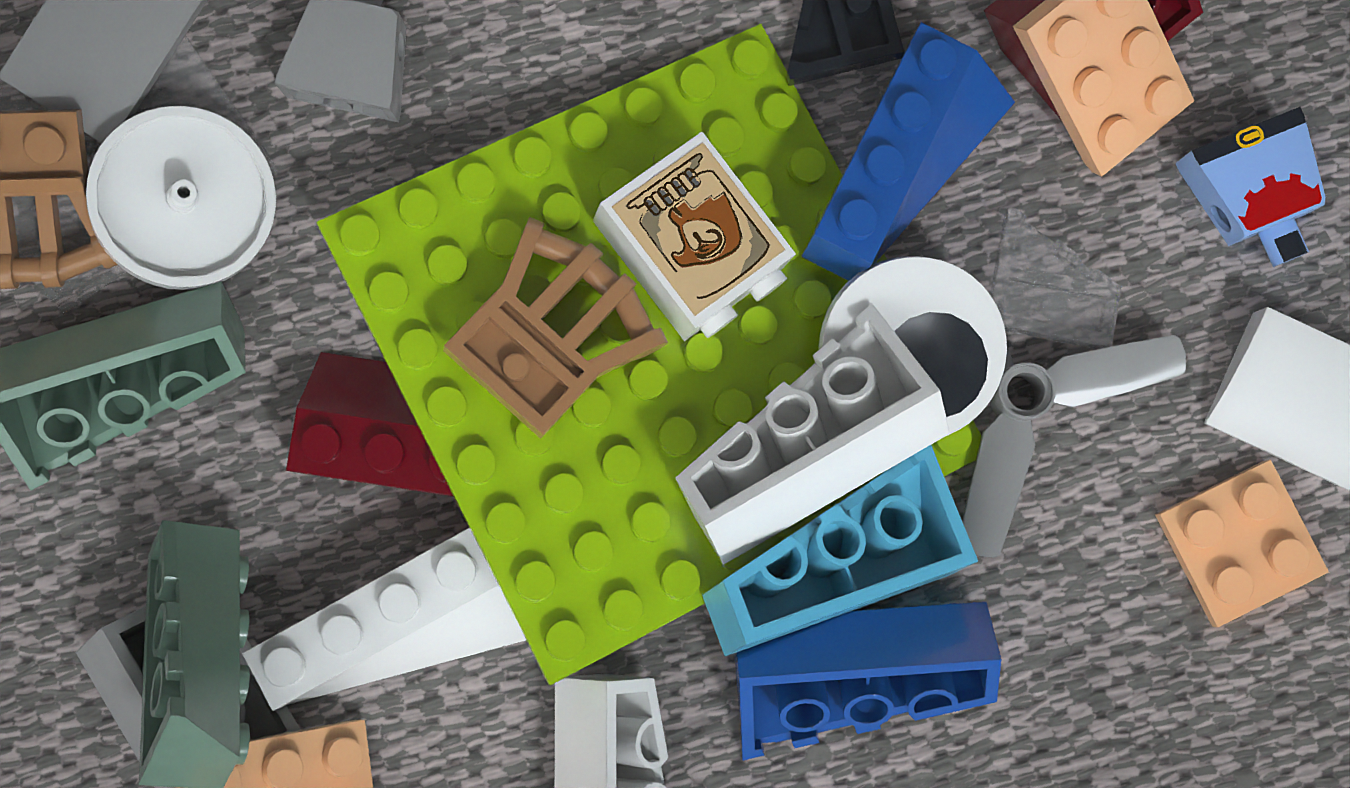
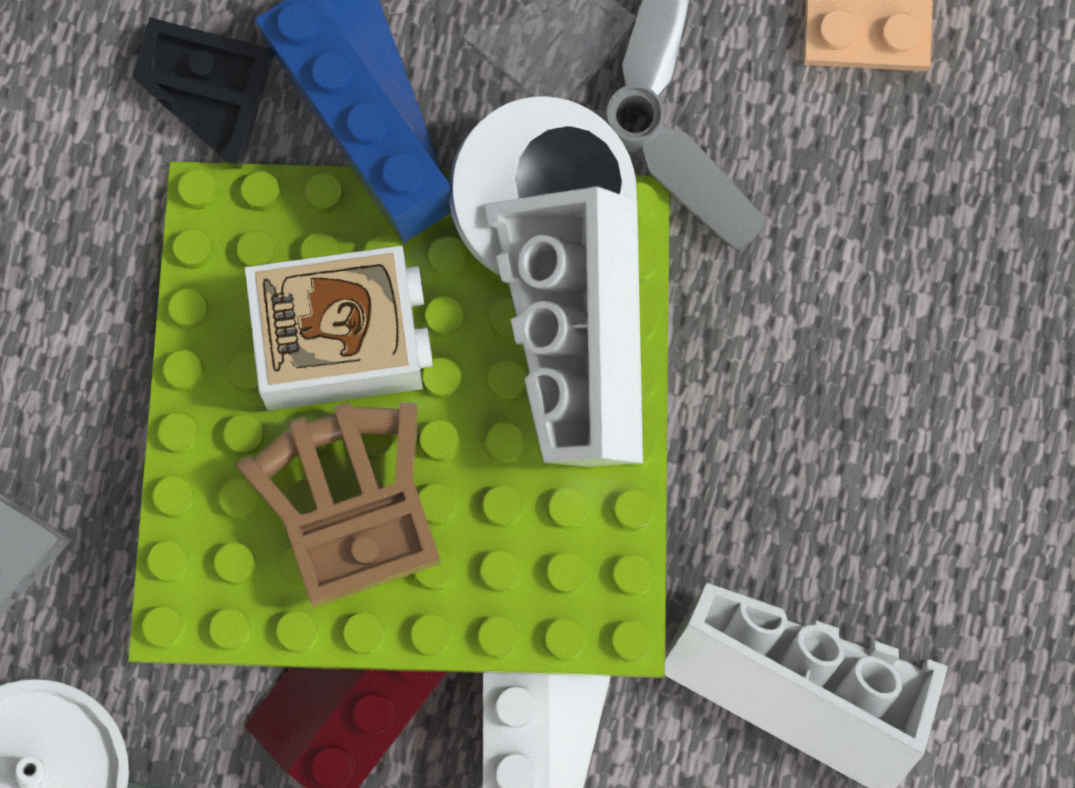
camera: 65 degrees left, 0 degrees up
medium azure wedge [702,445,978,656] -> none
blue wedge [735,601,1002,760] -> none

